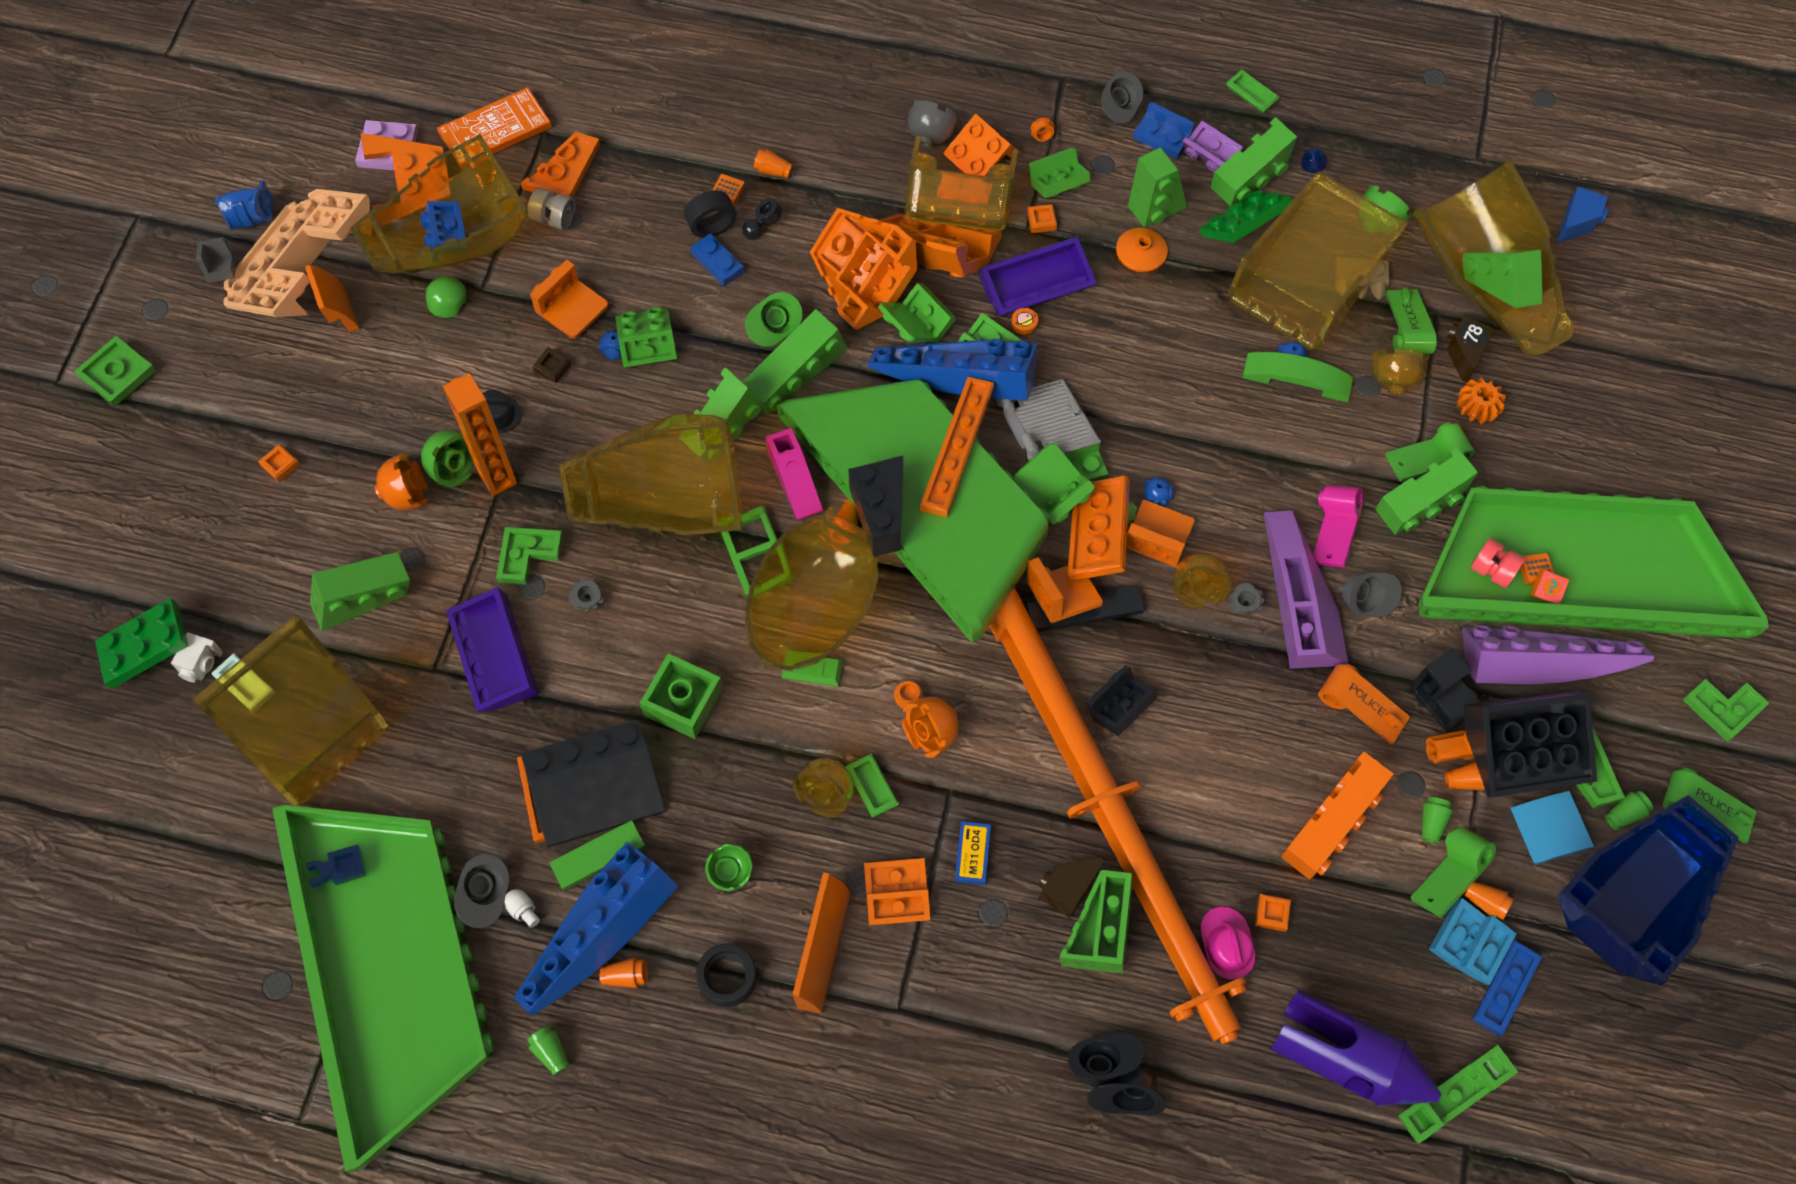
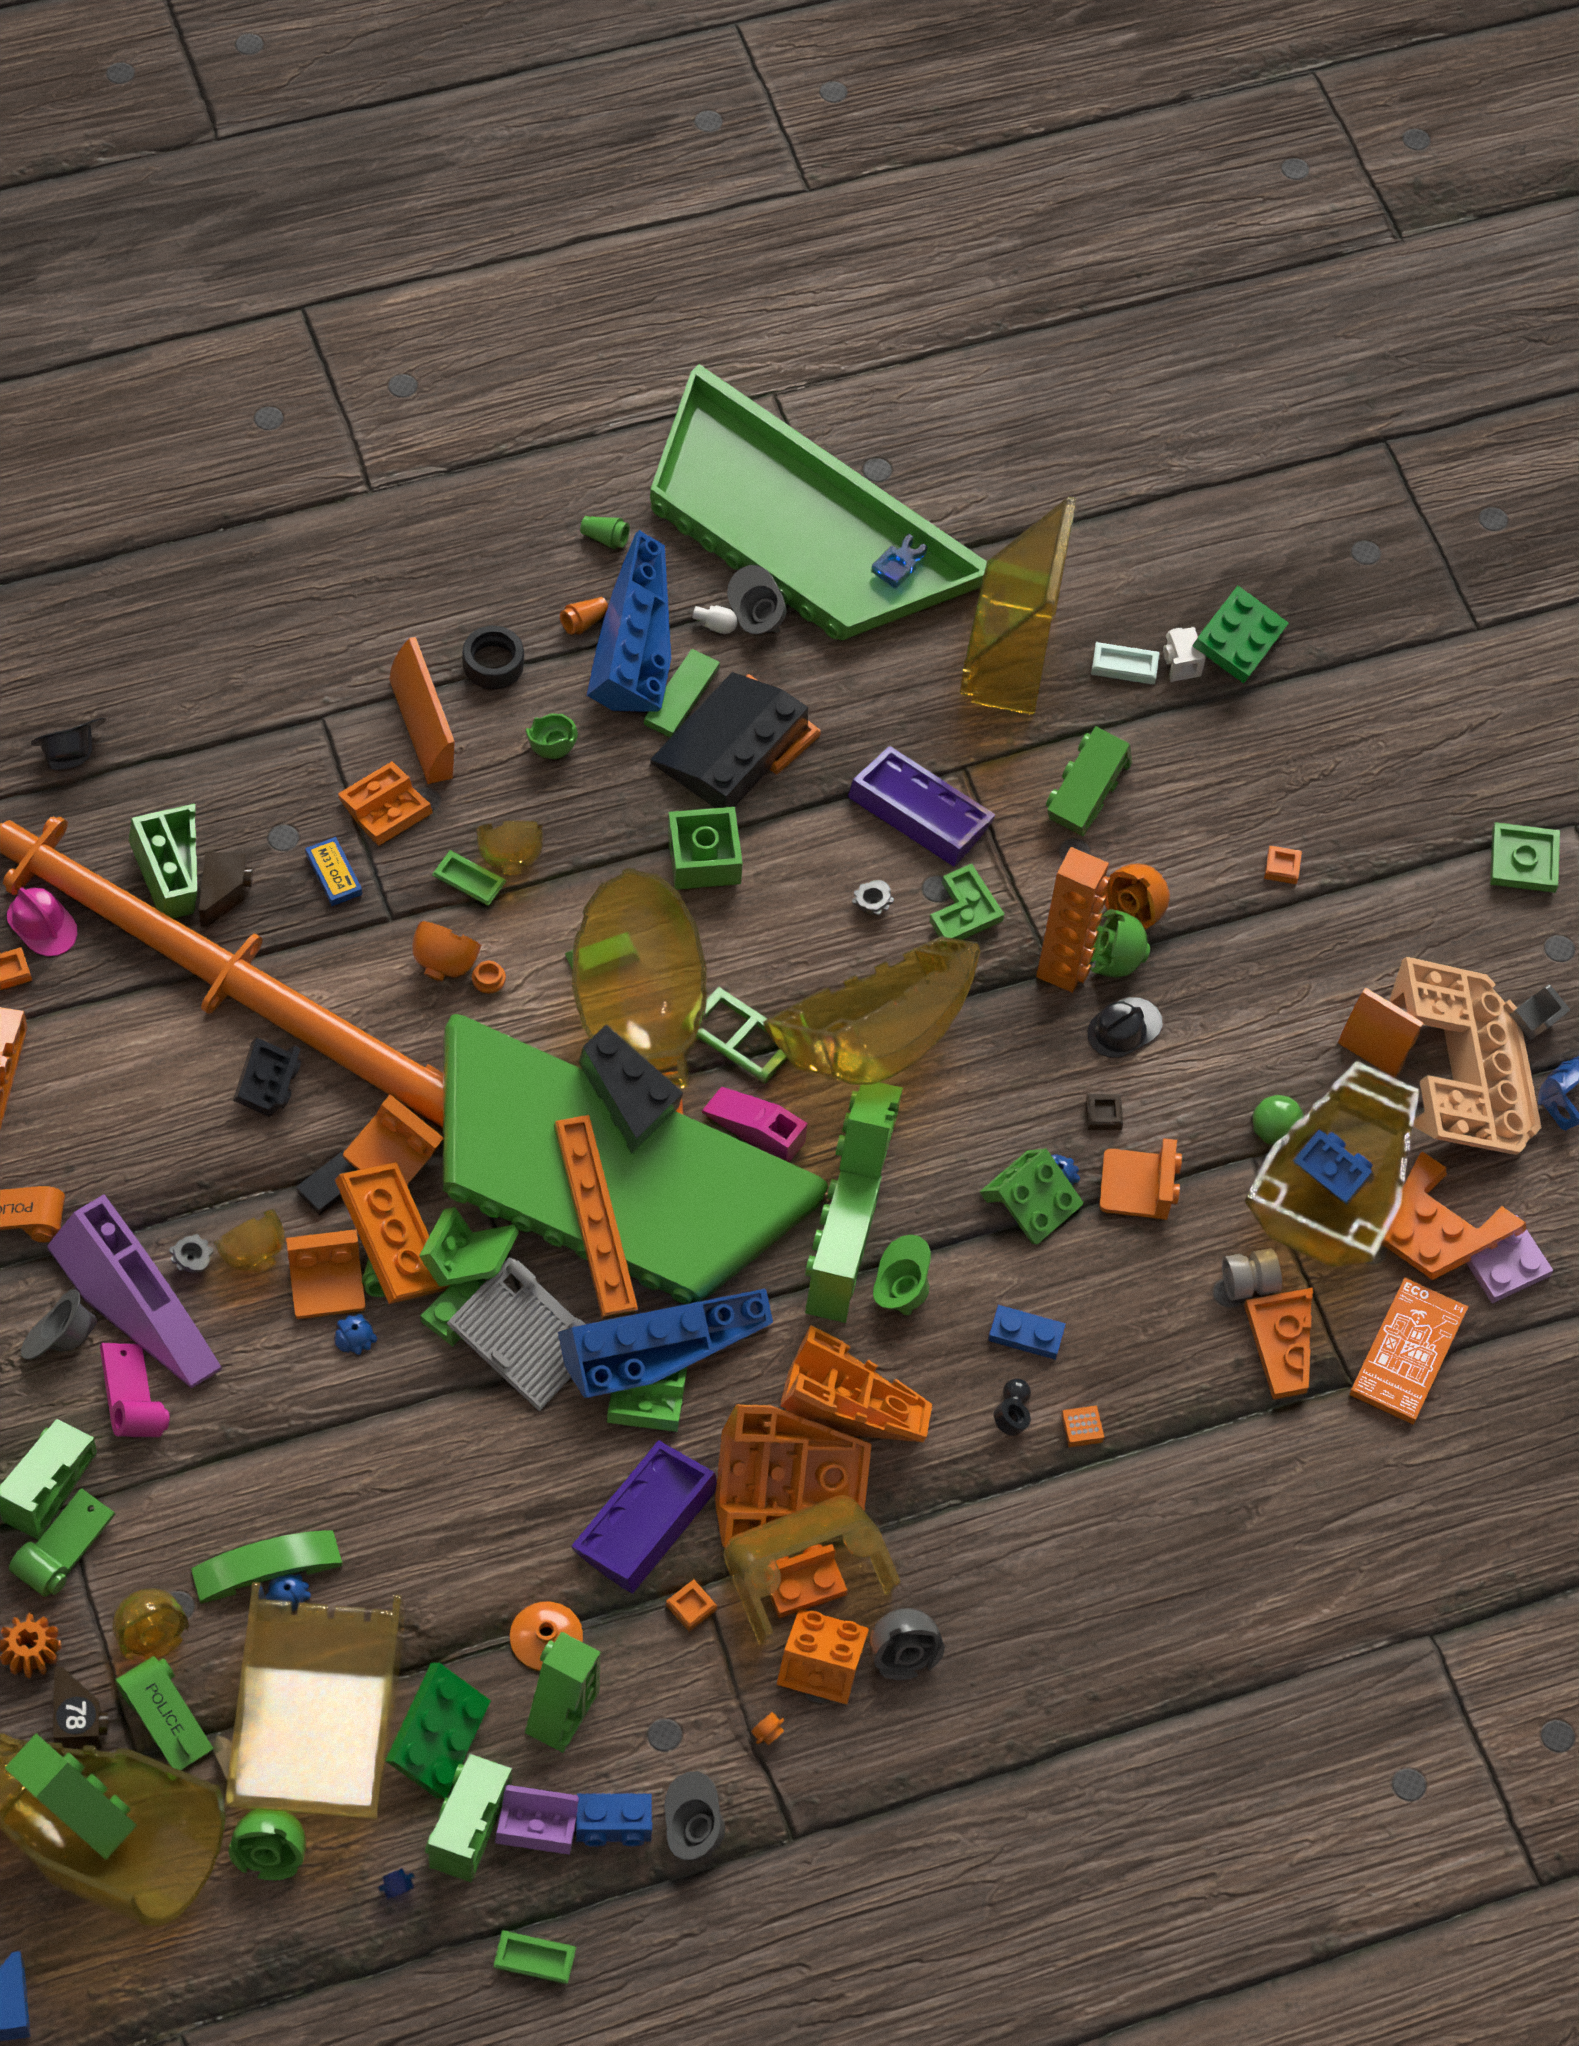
camera: 145 degrees right, 5 degrees down
black tyre [684,190,737,238] -> none
orange cone [753,149,793,179] -> none
bright green bracket [878,283,957,343] -> none
orange tile [1011,308,1038,335] -> none
bright green bracket [1029,147,1090,198] -> none
black piece [1068,1032,1145,1088] -> none

